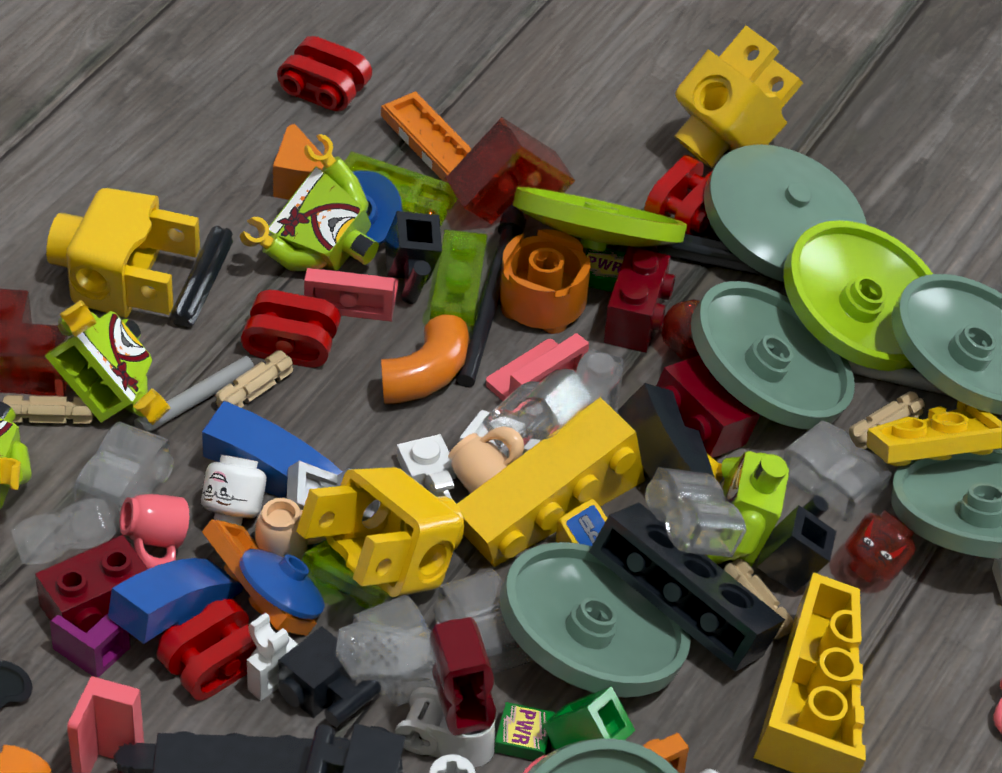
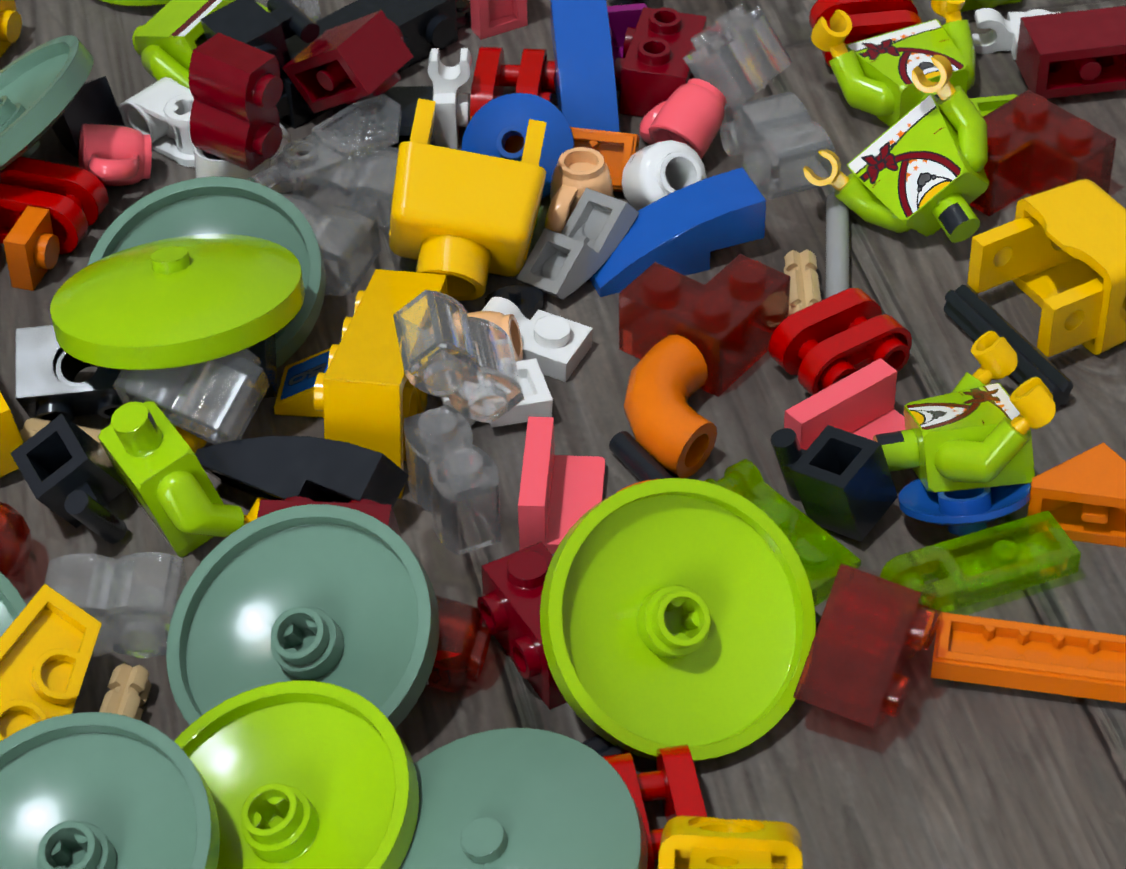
camera: 140 degrees right, 5 degrees down
green brick [542,686,636,750] -> none
none -> lime dish [50,234,305,370]
none -> dark red brick [282,10,414,113]
none -> clear red brick [619,254,791,397]

